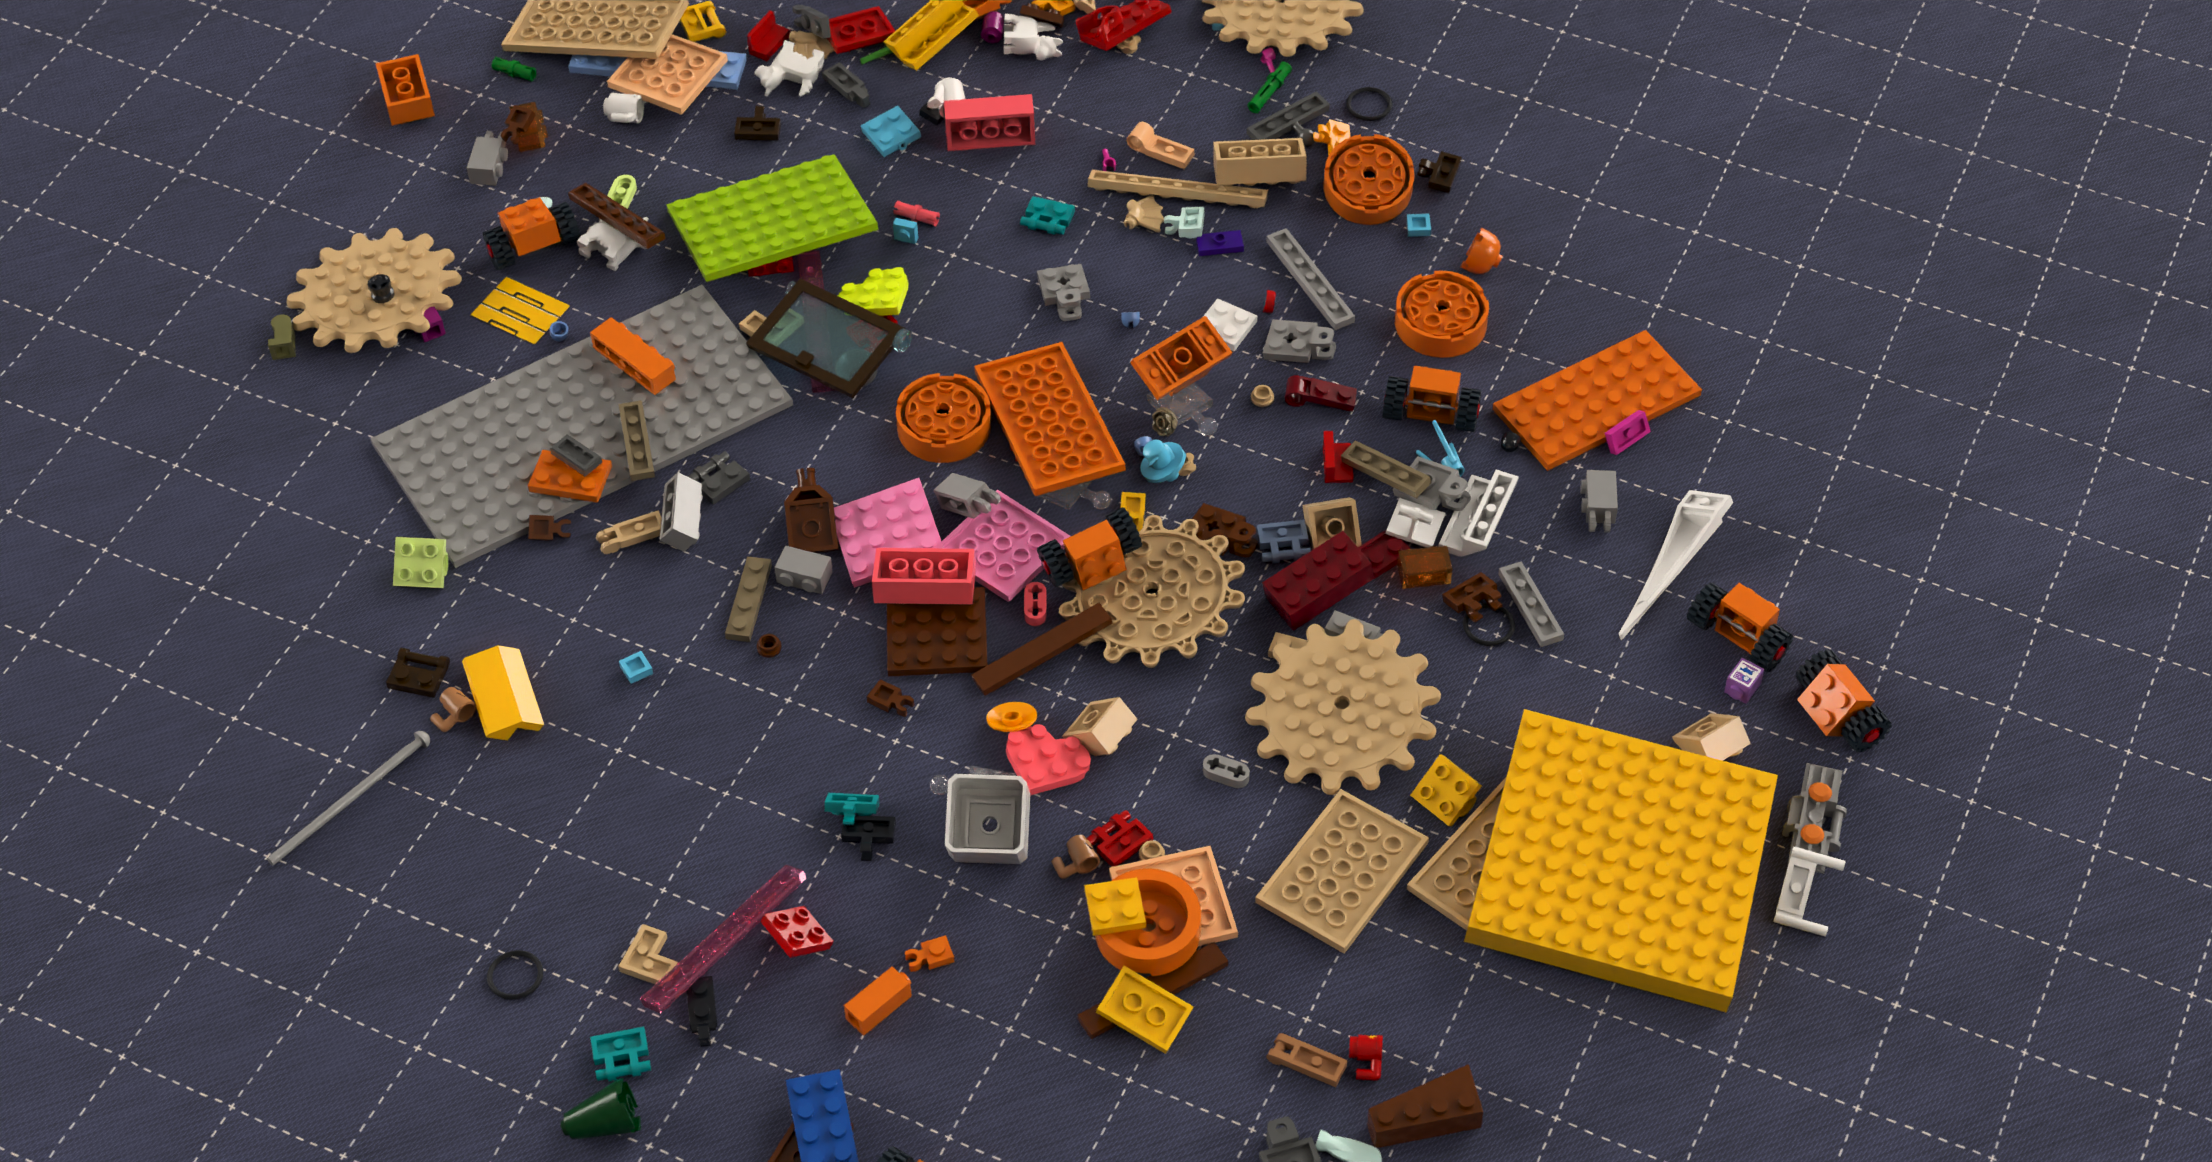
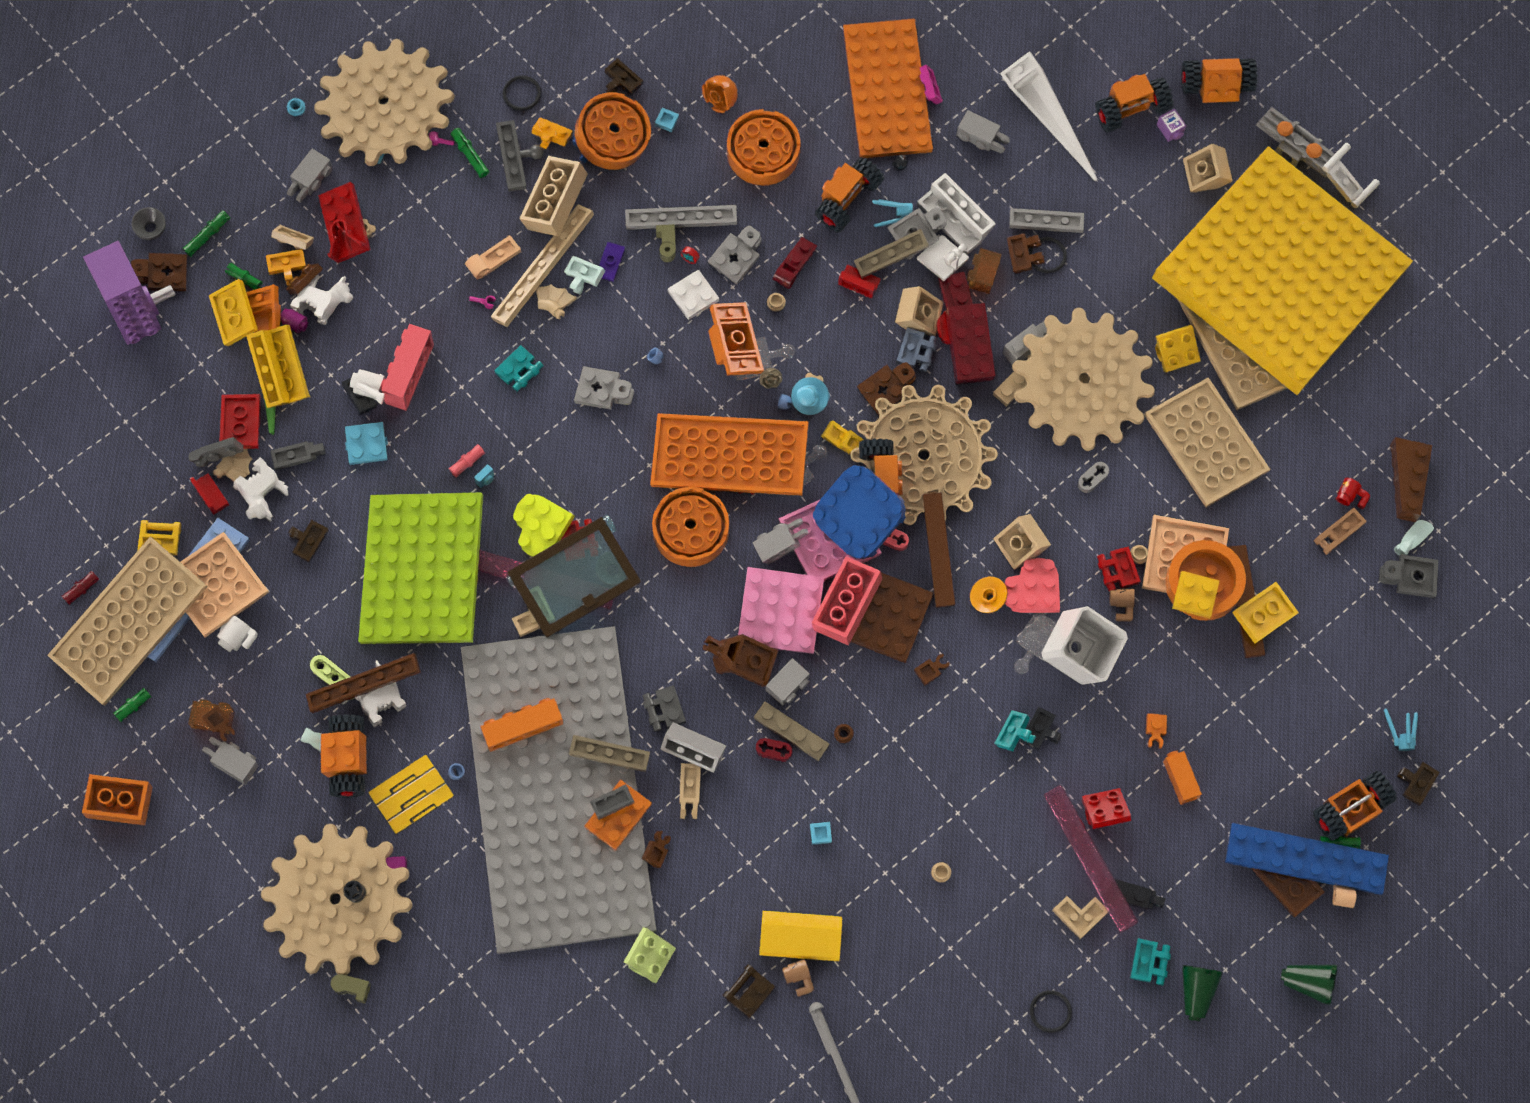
camera: 70 degrees left, 20 degrees up
none -> olive leg [656,224,676,262]
none -> dark red beam [756,738,792,762]
none -> blue plate [813,465,906,559]
none -> tan plate [931,862,951,882]

